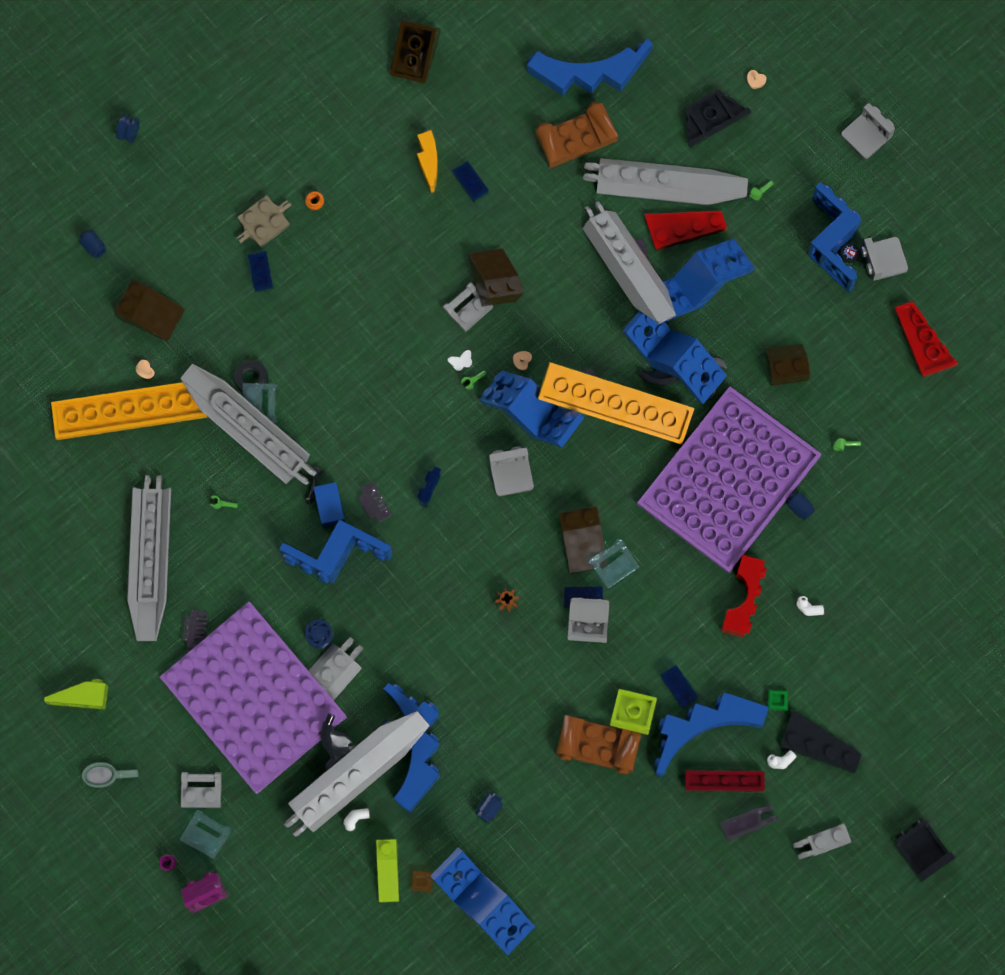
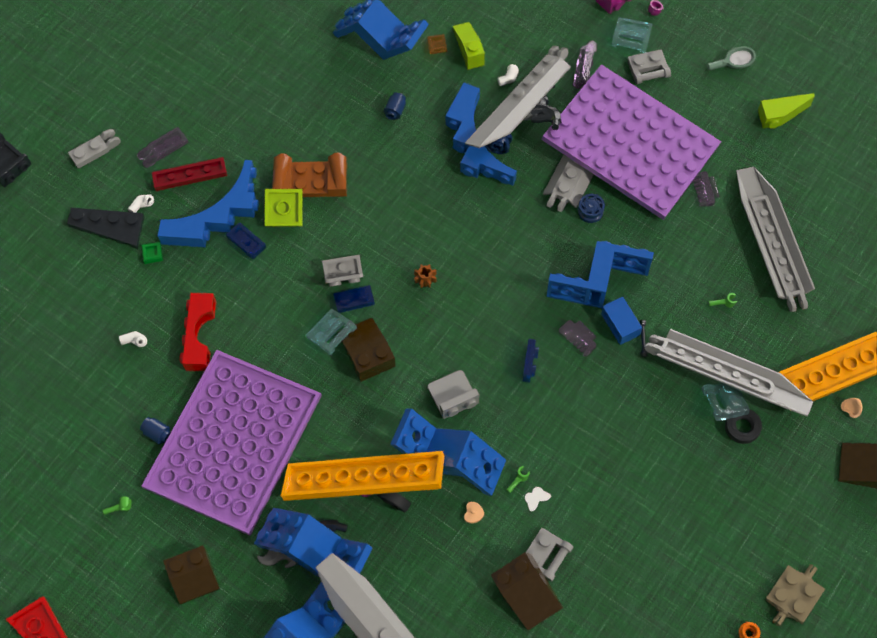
camera: 165 degrees right, 10 degrees down
clear blue plate [248,251,274,292] -> none
none -> clear purple hinge [573,40,597,89]

